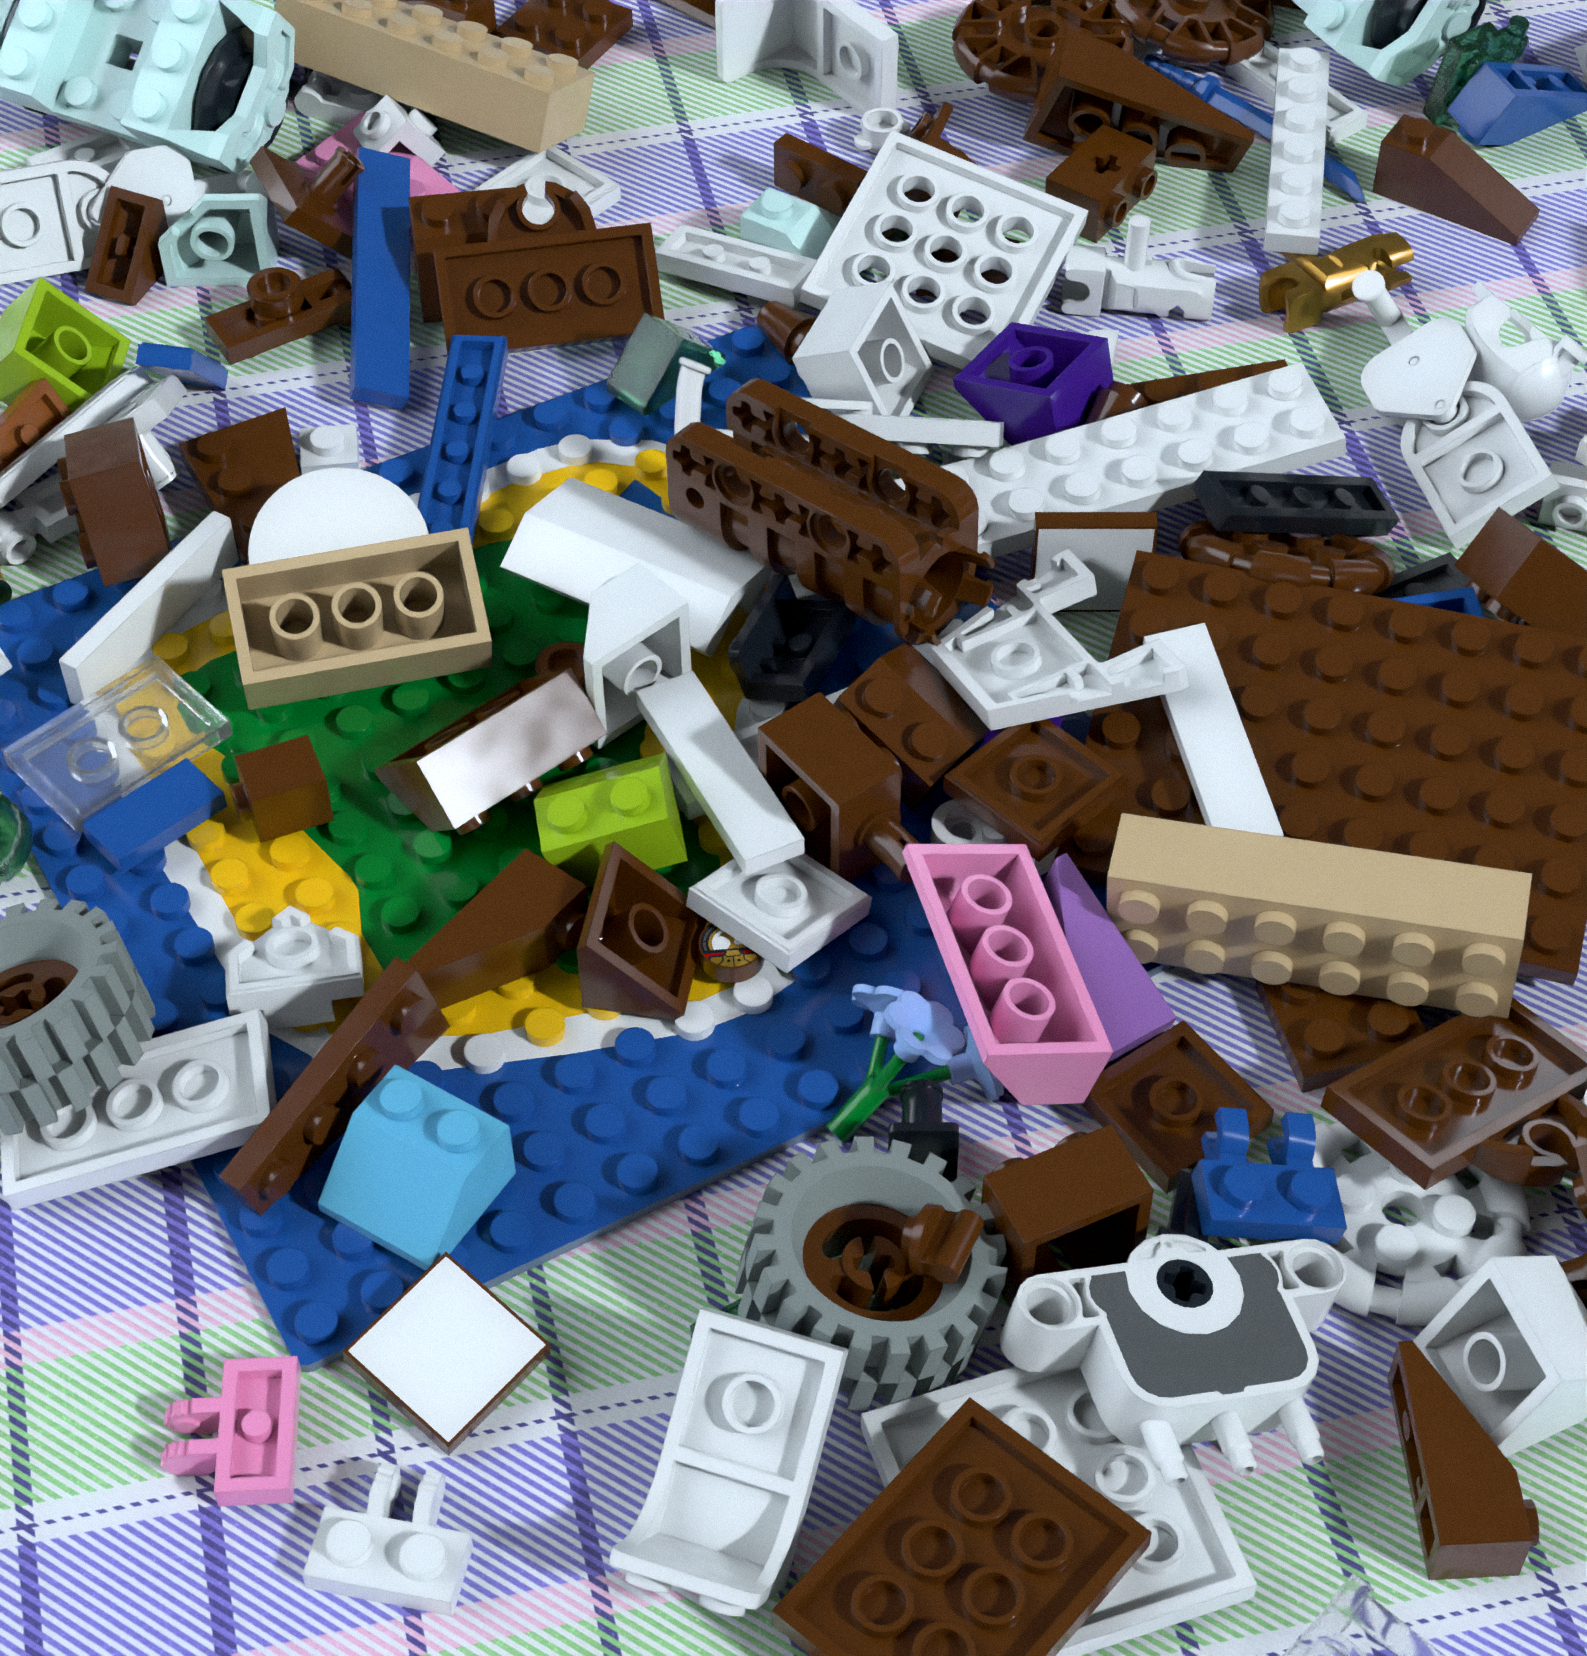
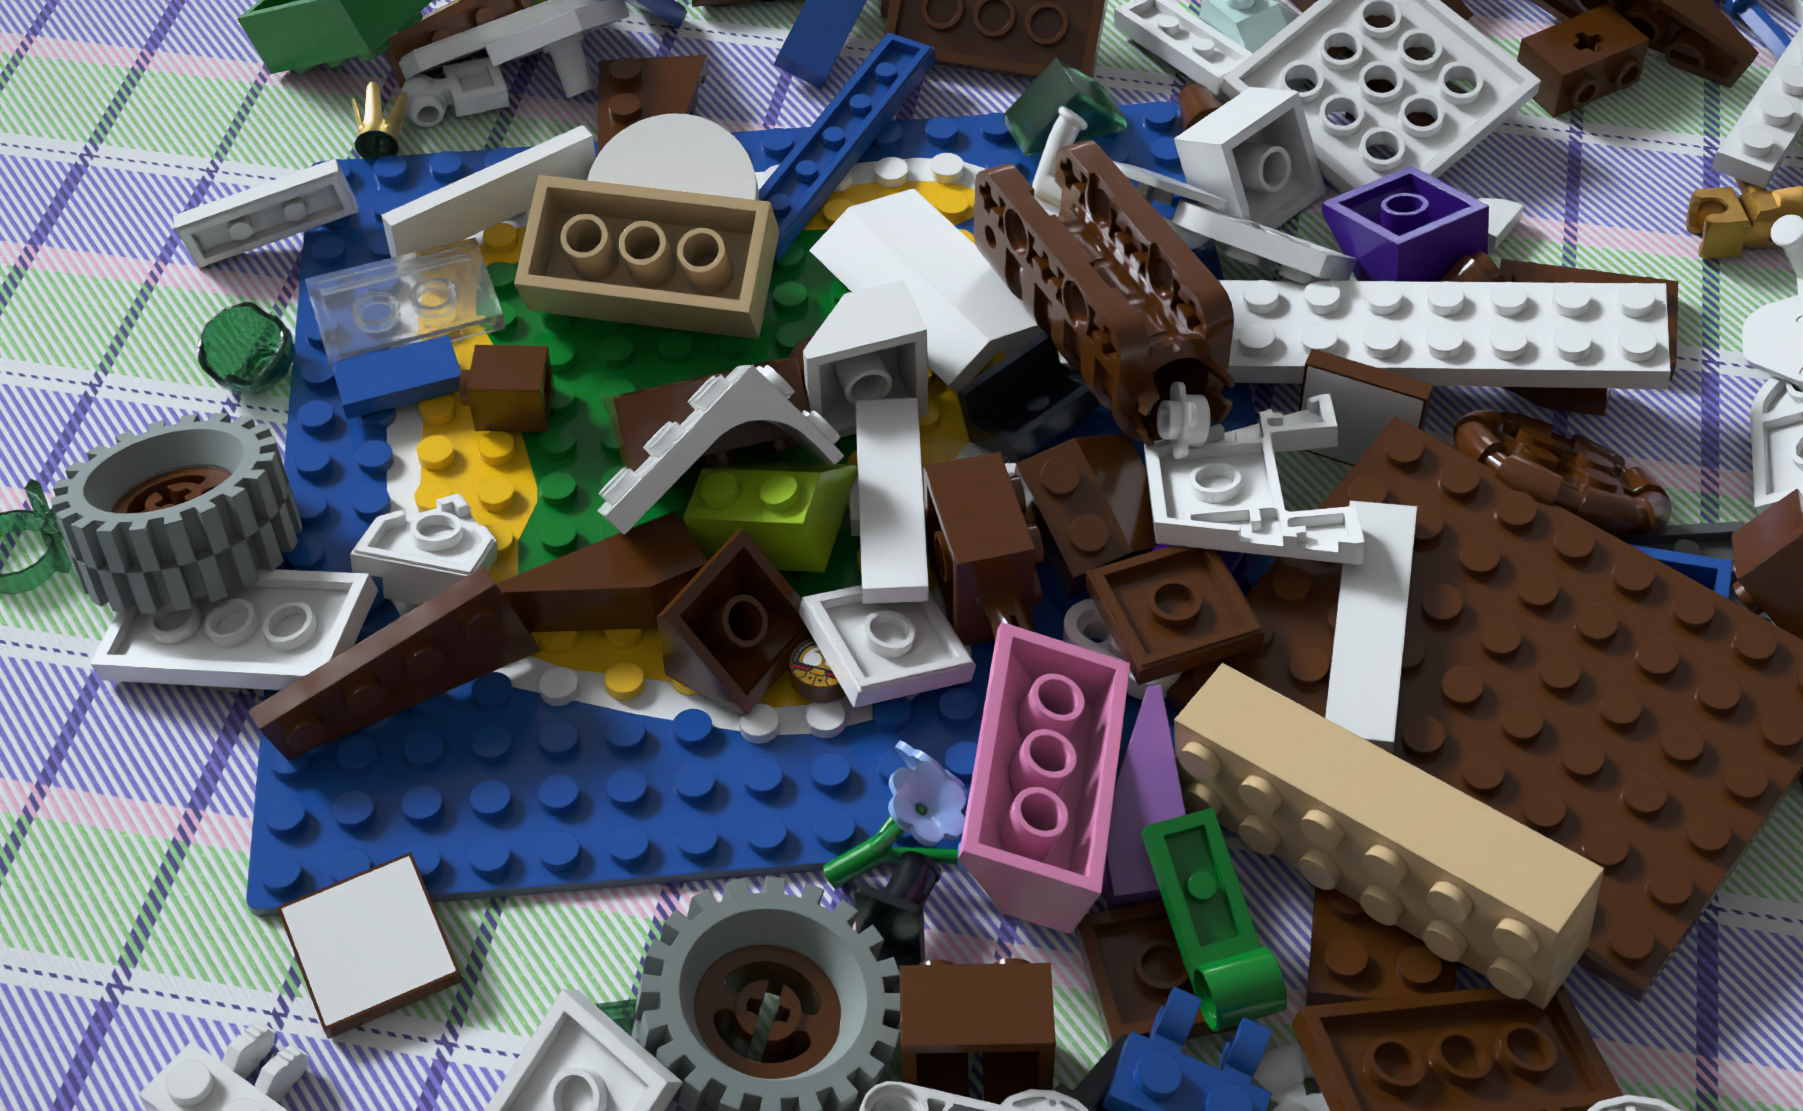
camera: 25 degrees right, 0 degrees up
reddish brown brick [57,417,172,587] -> none
bright pink hinge [160,1356,301,1507] -> none
white plate [299,424,360,475] -> none
medium azure slope [318,1064,516,1271] -> none
reddish brown plate [901,1203,984,1284] -> none
white piece [1061,214,1216,321] -> none
black plate [1191,470,1400,536] -> none
none -> white bracket [597,365,844,535]
none -> green plate [1141,807,1287,1032]
none -> white plate [1157,382,1210,459]

